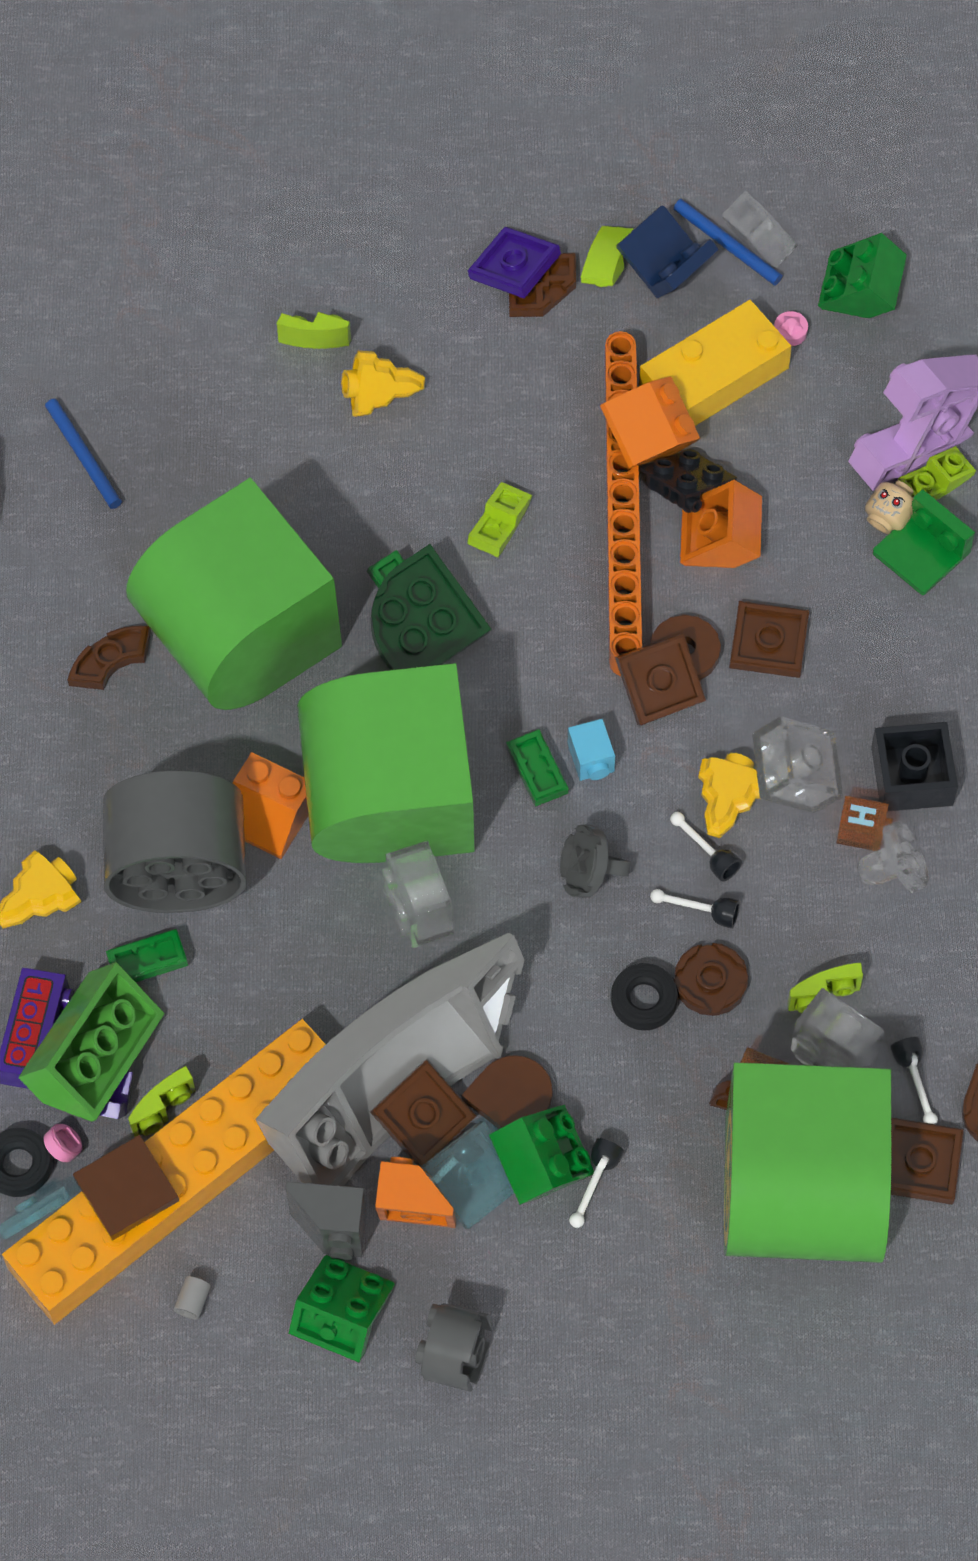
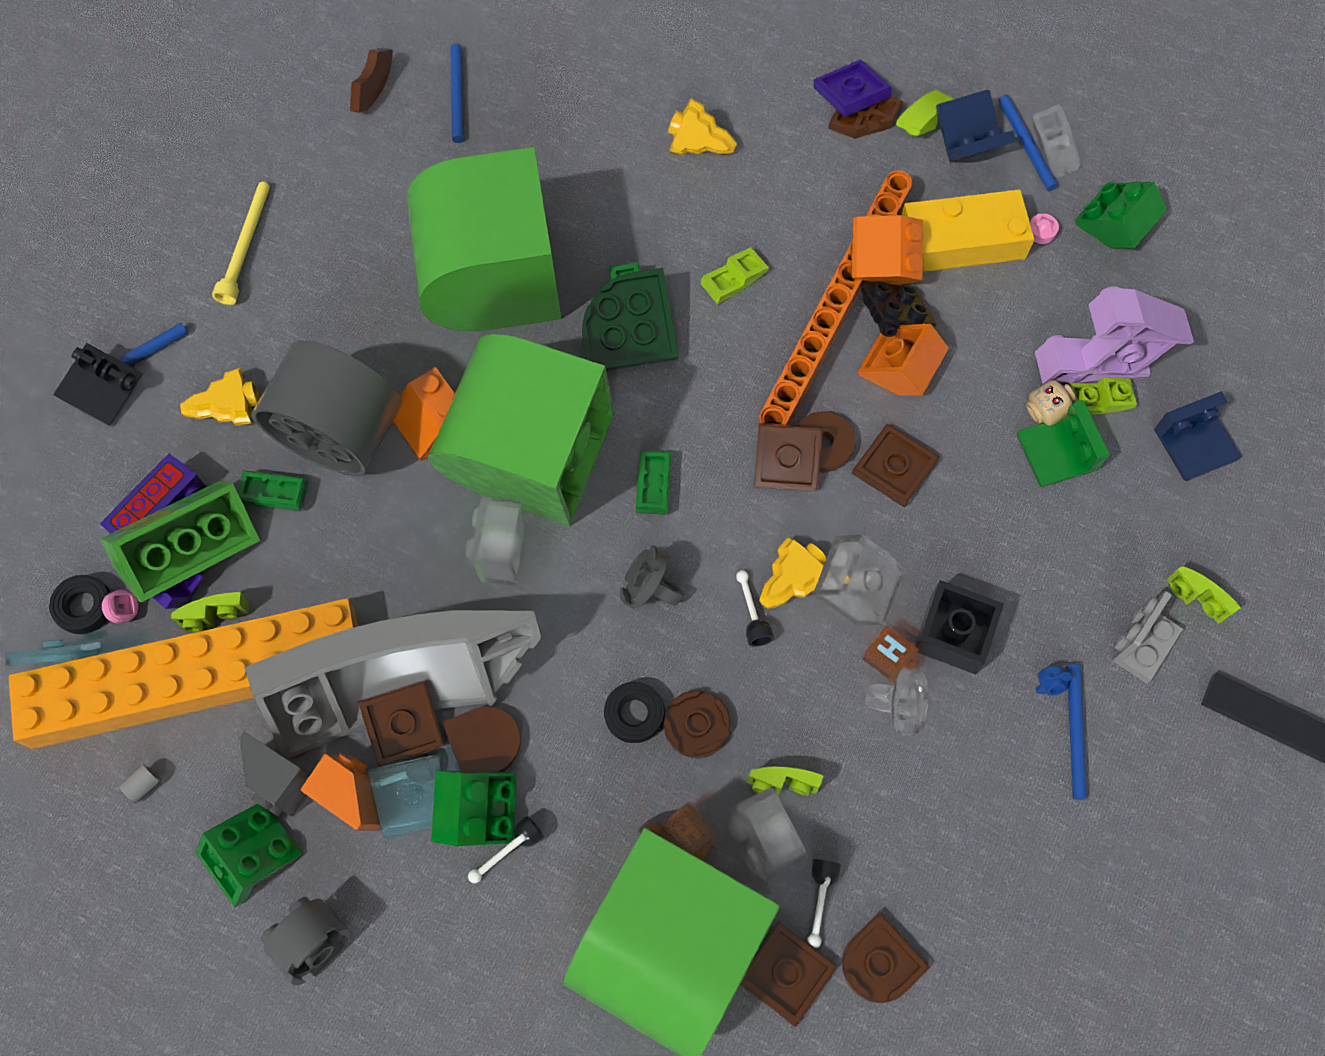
camera: 25 degrees right, 5 degrees up
reddish brown tile [67,625,151,690] -> none
reddish brown tile [73,1135,179,1241] -> none
lime slope [276,312,351,349] -> none
medium azure brick [567,719,615,781] -> none
hinge [650,889,740,929] -> none

